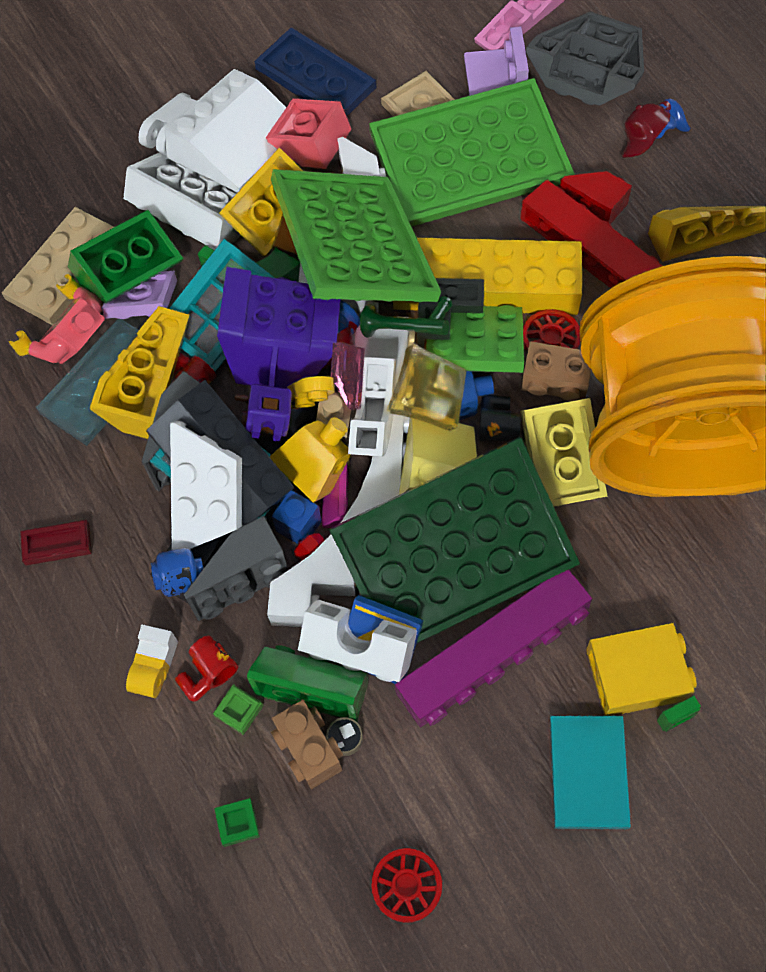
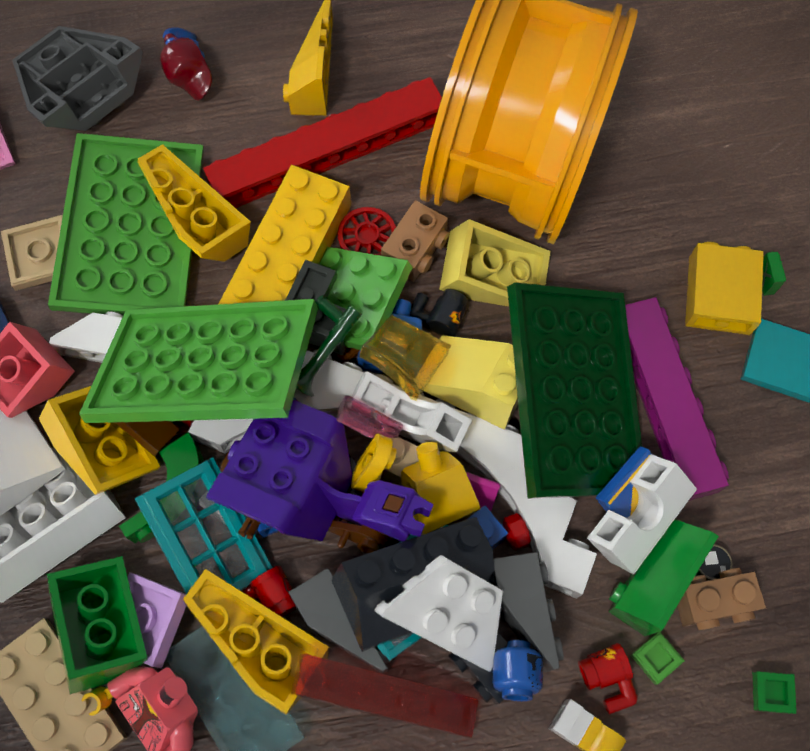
camera: 75 degrees left, 5 degrees up
lavender bracket [464,27,529,96] -> none
red slope [560,171,632,224] -> none
none -> yellow wedge [138,144,251,262]
none -> clear red plate [291,653,478,738]

